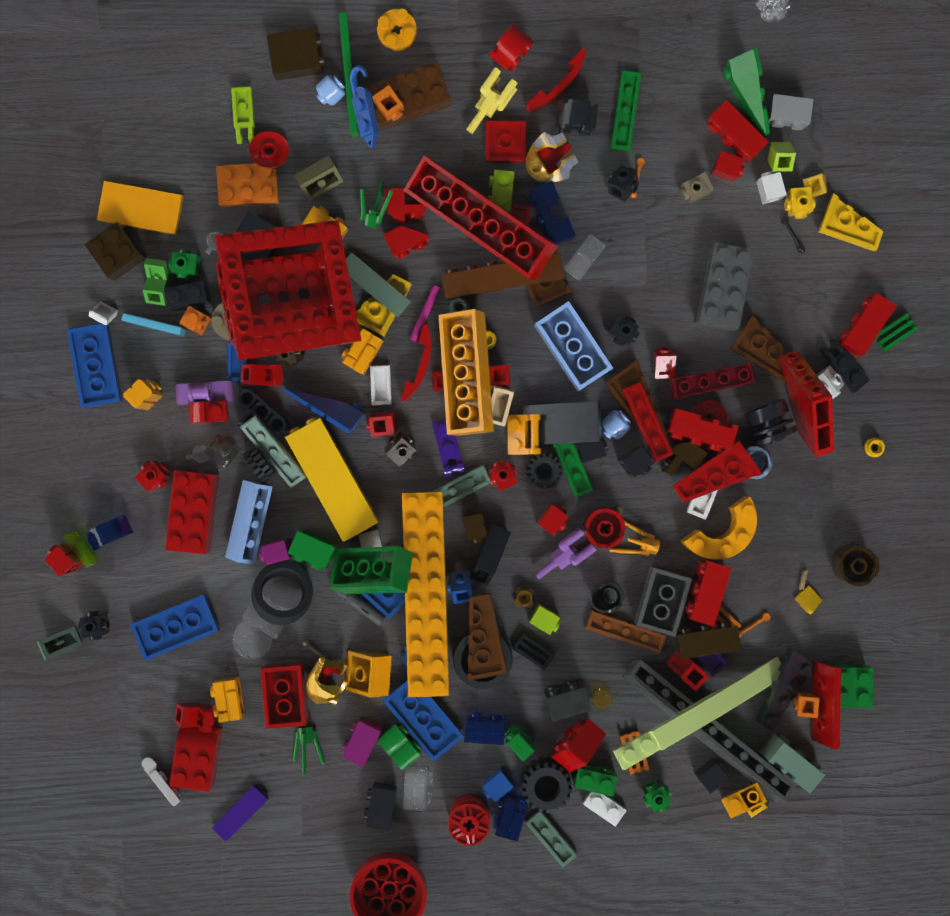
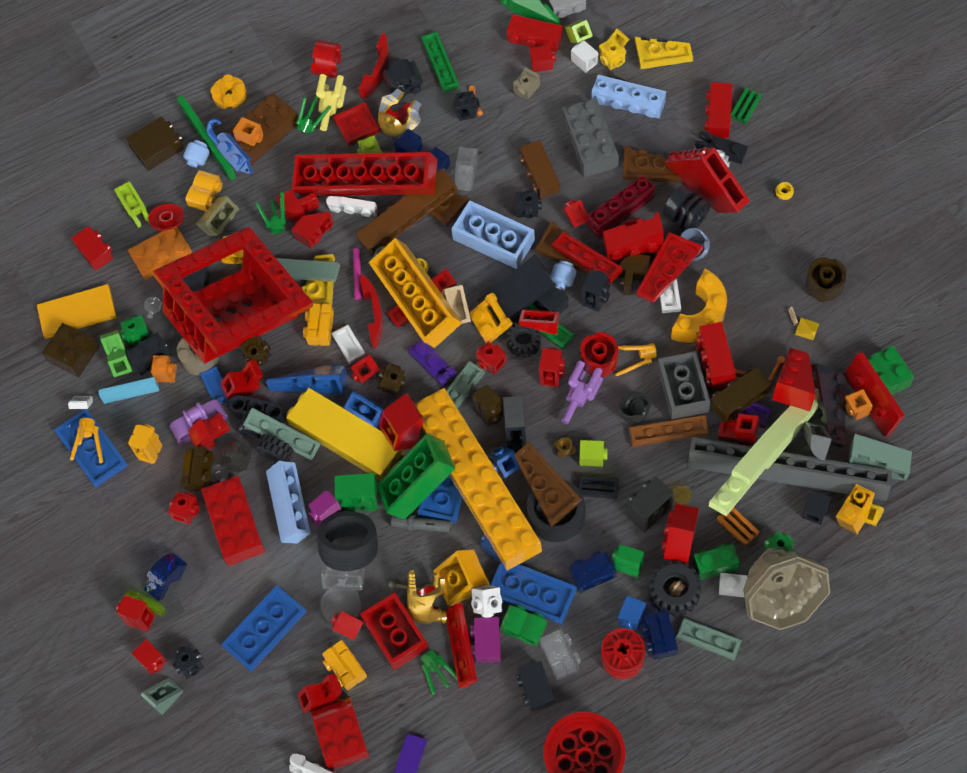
camera: 20 degrees left, 25 degrees down
none -> light orange plant [70,418,103,463]
none -> red brick [71,226,113,271]
none -> red brick [131,639,167,675]
none -> dark brown brick [180,447,214,492]
none -> light orange brick [186,170,222,211]
none -> green plant [296,96,331,134]
none -> white hinge [326,196,378,217]
none -> red brick [330,609,363,640]
none -> blue brick [344,391,386,428]
none -> red slope [379,394,424,451]
none -> red tile [445,603,477,688]
none -> white brick [471,585,502,617]
none -> reddish brown brick [518,140,560,199]
none -> red slope [519,309,559,334]
none -> light blue brick [592,75,666,119]
none -> light nougat plate [669,580,687,597]
none -> dark tan rock [743,548,830,630]
none -> red wedge [772,348,815,411]
none -> dark grey brick [803,422,831,461]

